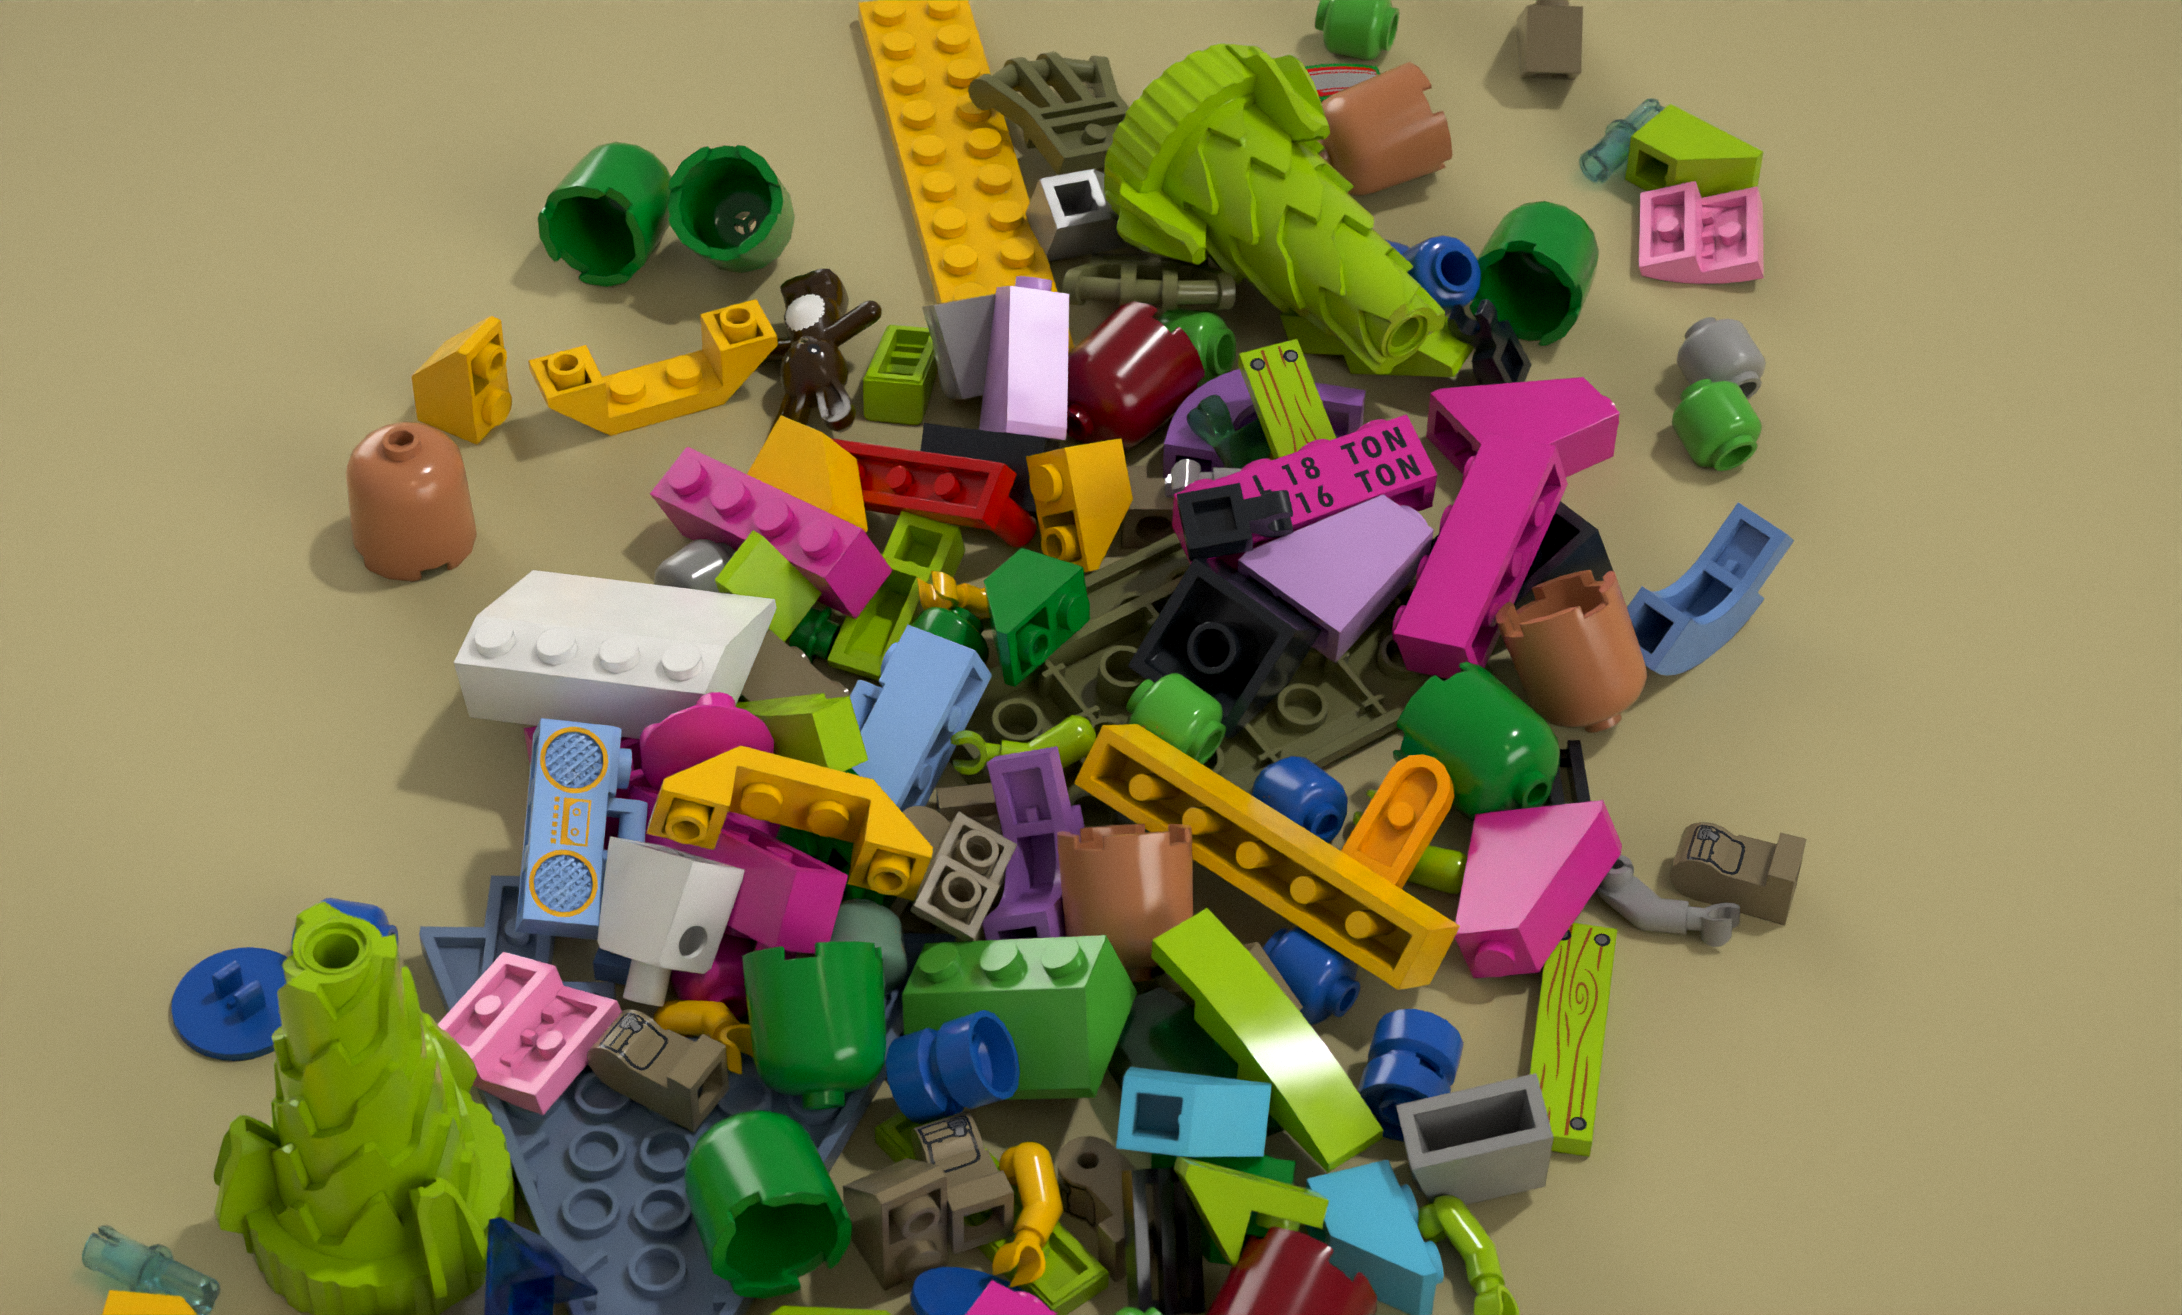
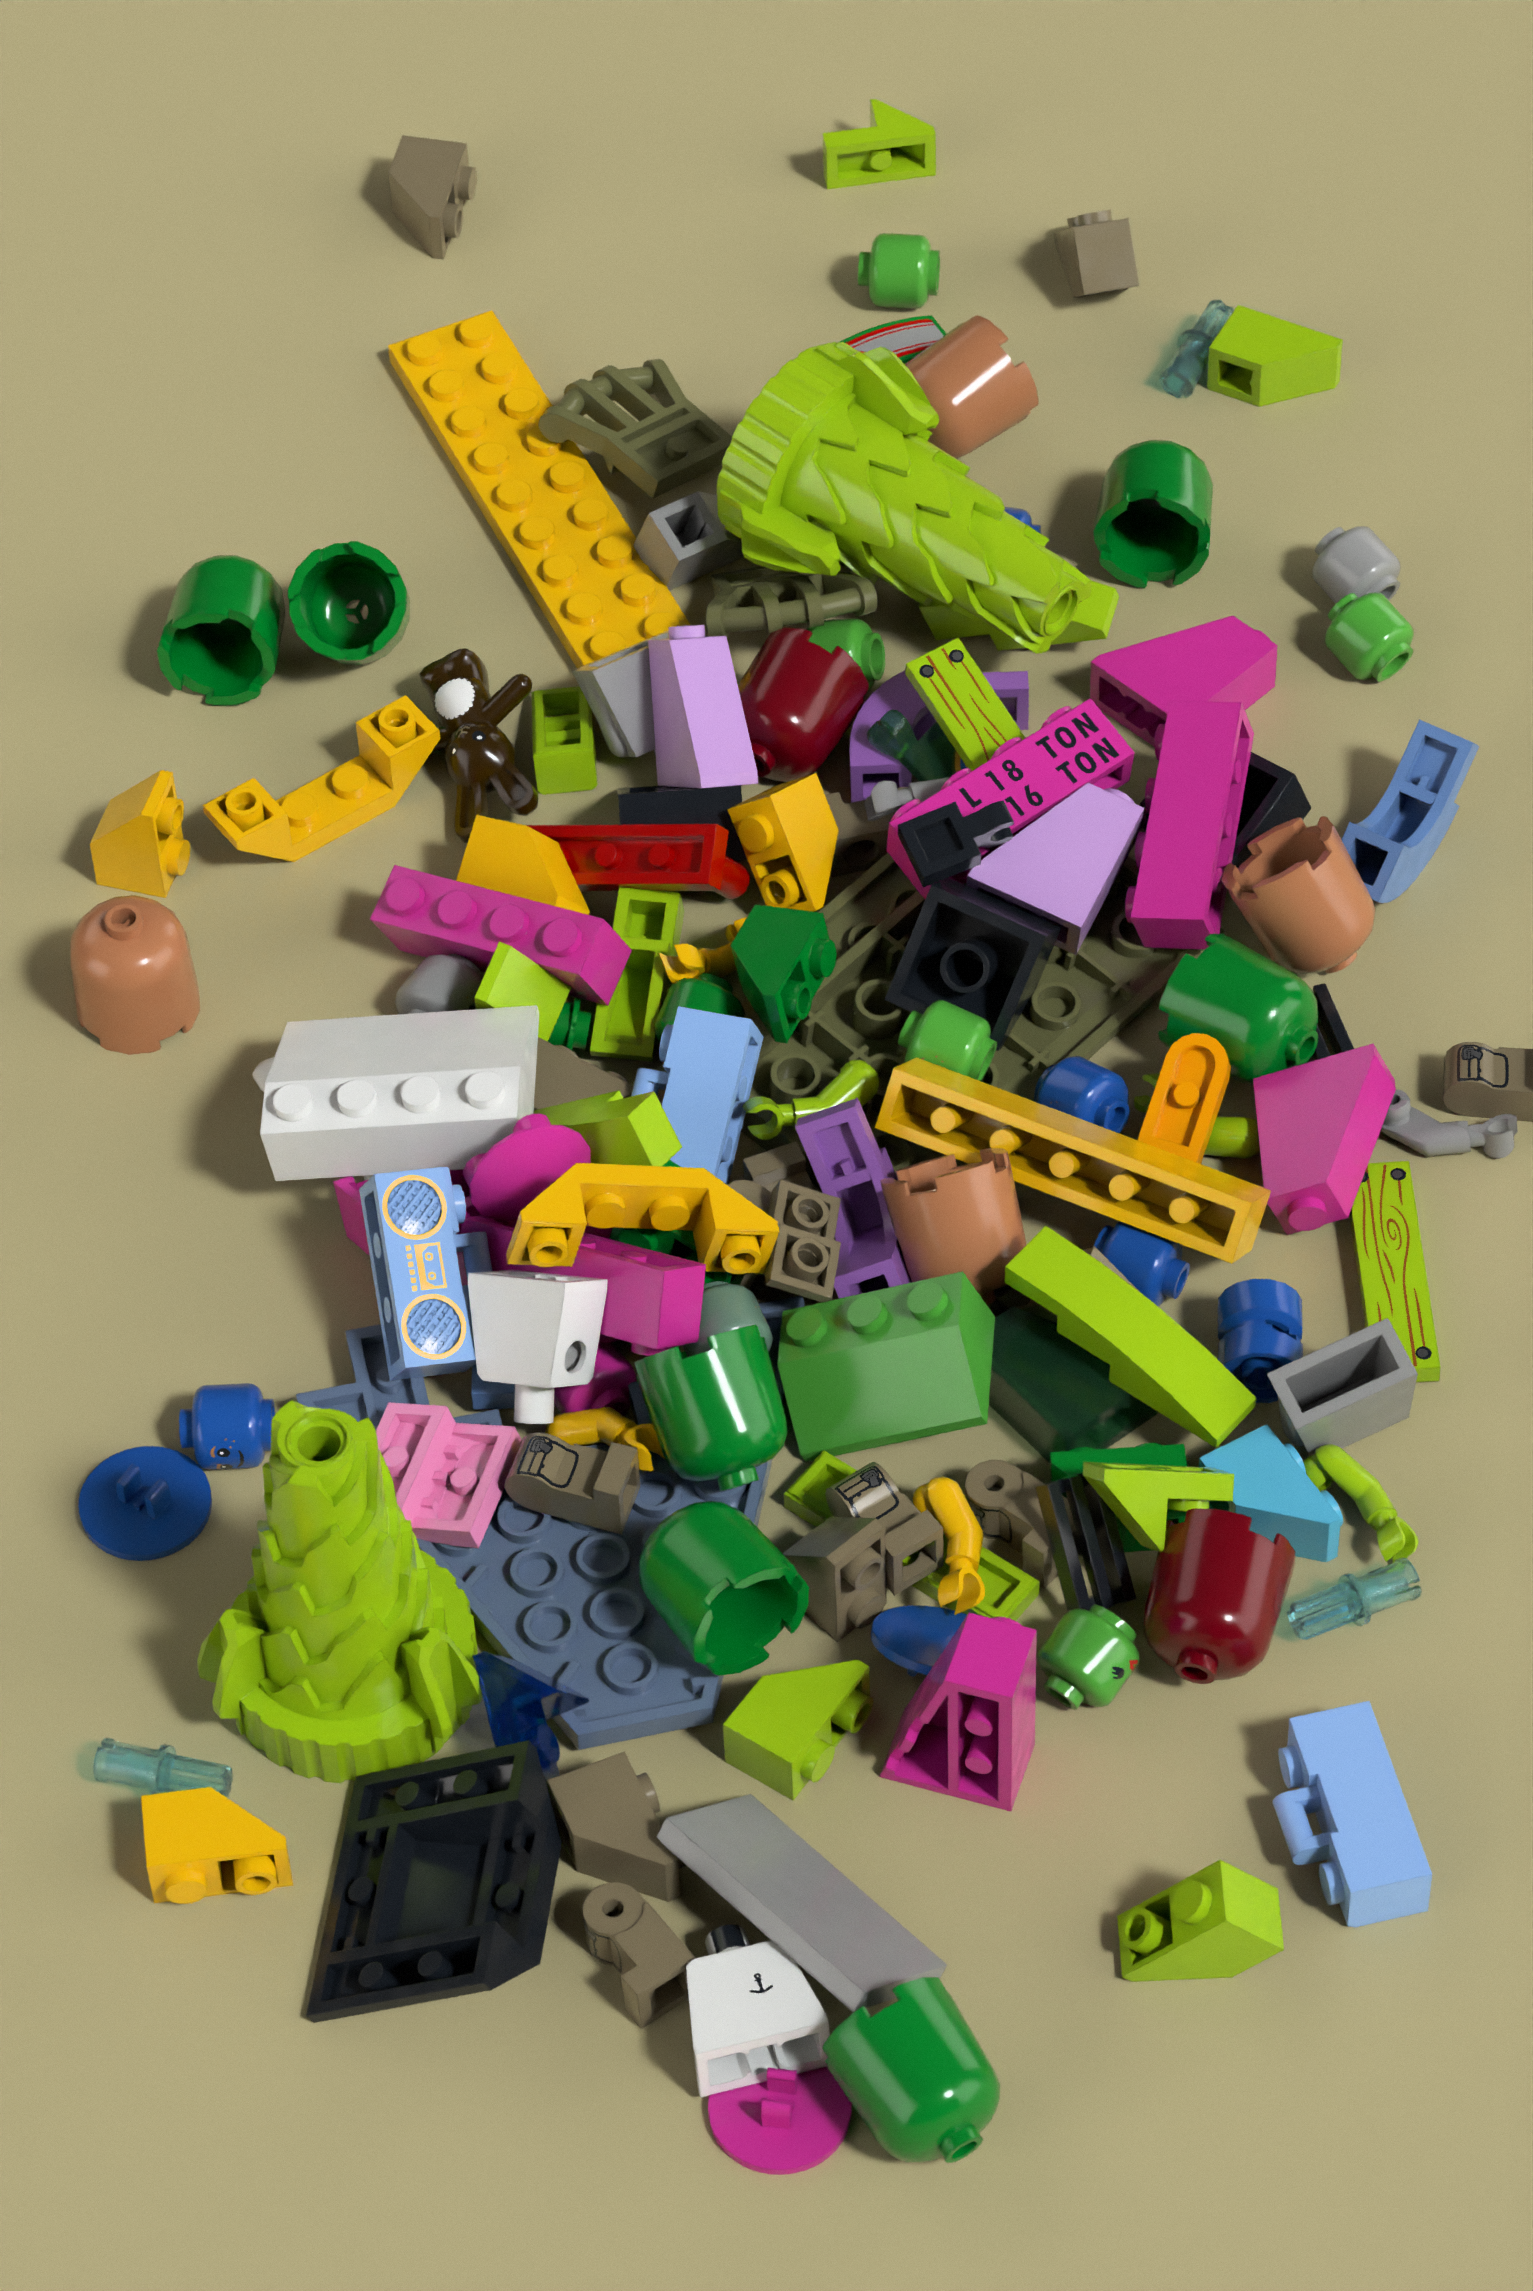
camera: 10 degrees left, 5 degrees up
blue wheel [886,1010,1020,1125] -> none
medium azure slope [1116,1067,1272,1157] -> none
blue head [1402,235,1481,316] -> none
black plate [1447,299,1532,385] -> none
bright pink slope [1639,181,1764,284] -> none

